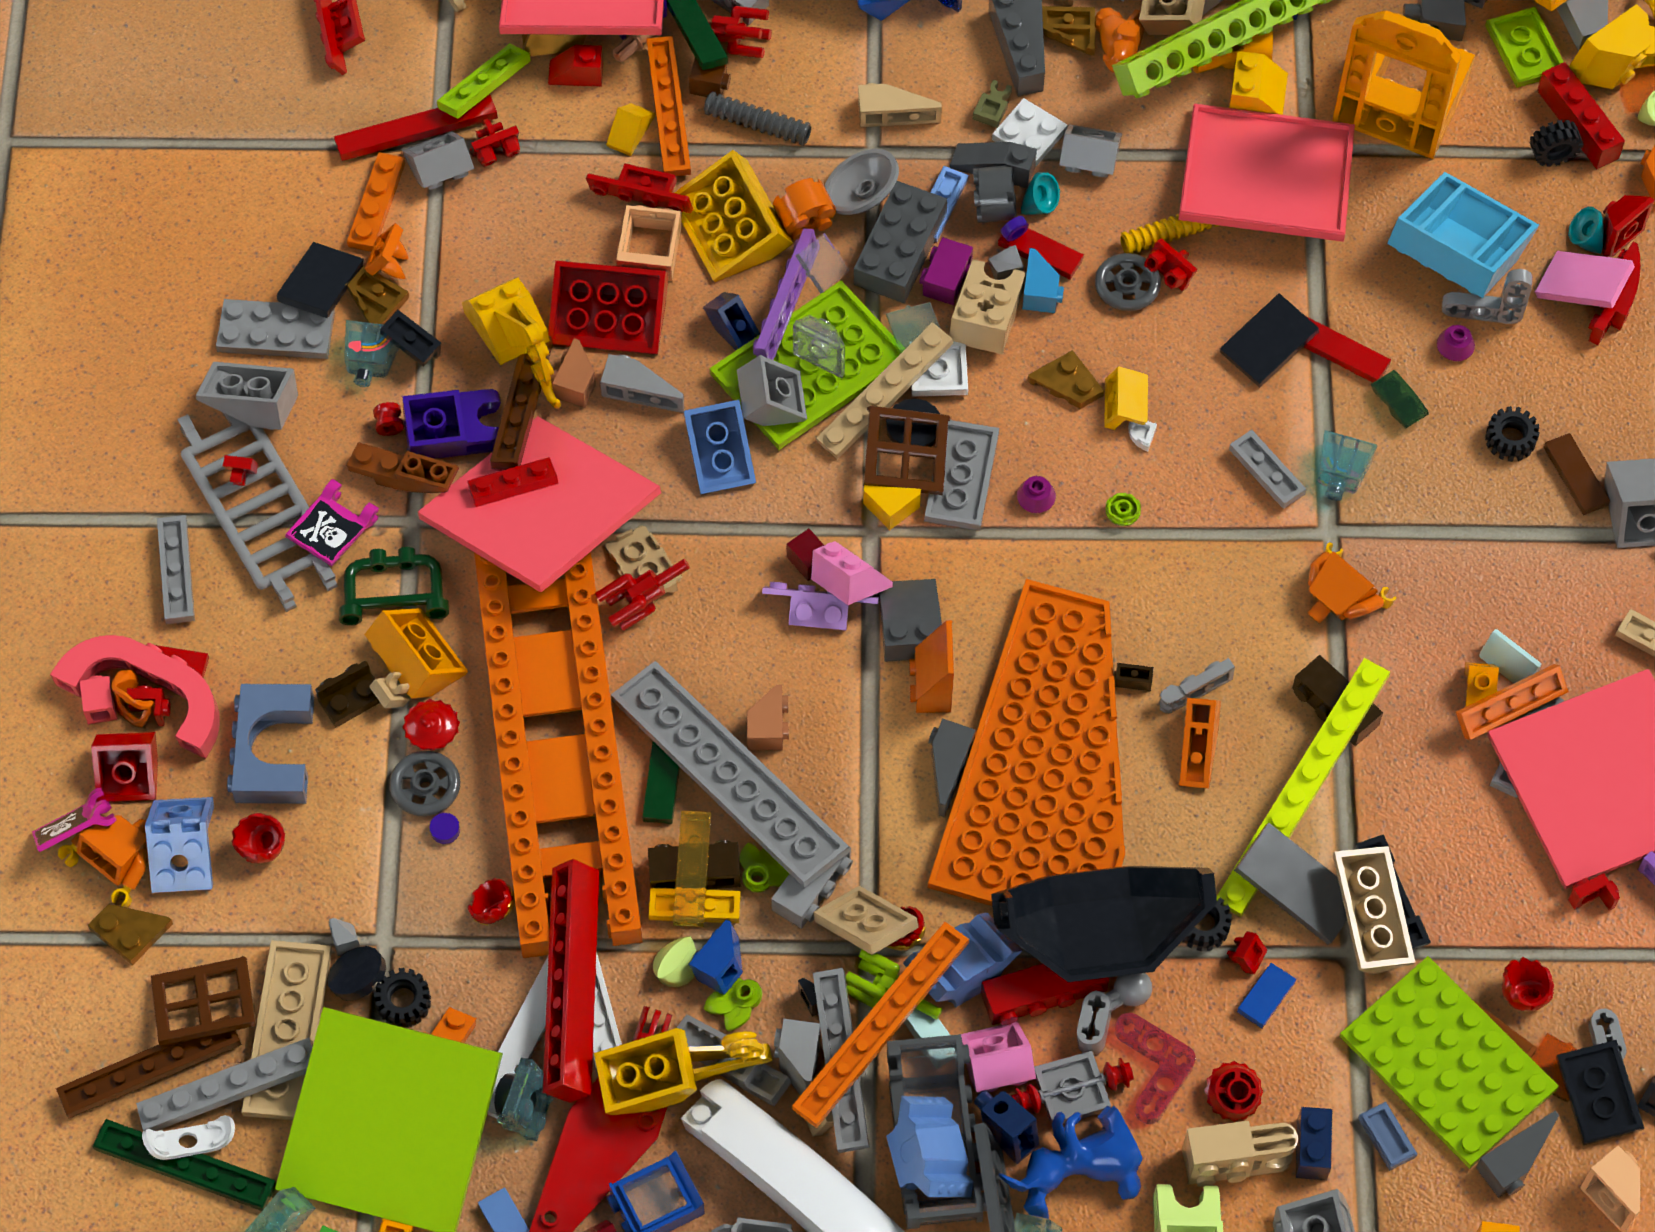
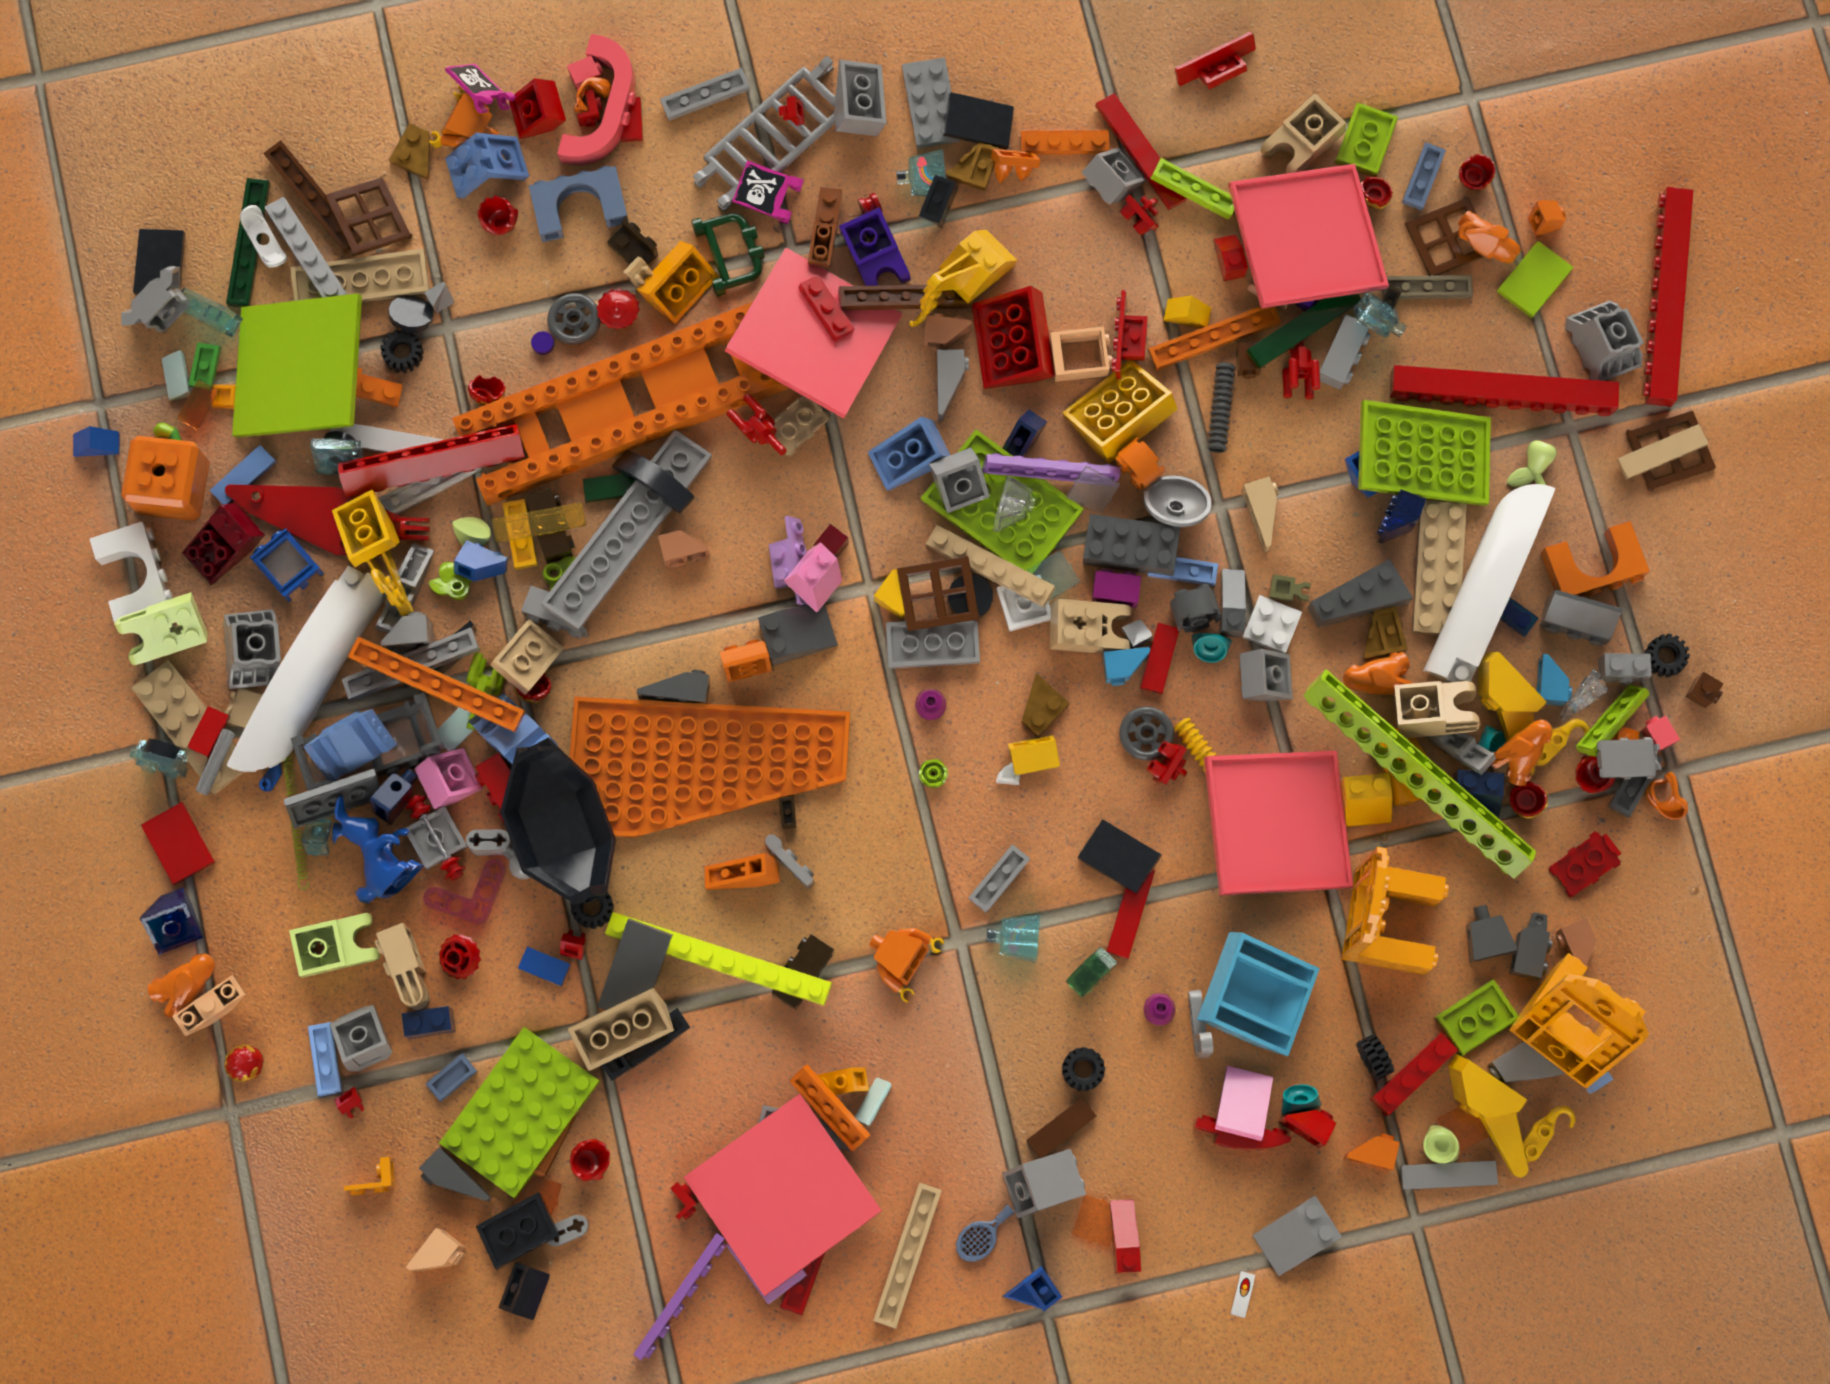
camera: 75 degrees right, 15 degrees up
dark purple tile [1000,216,1029,241] -> none
none -> black slope [612,450,695,514]

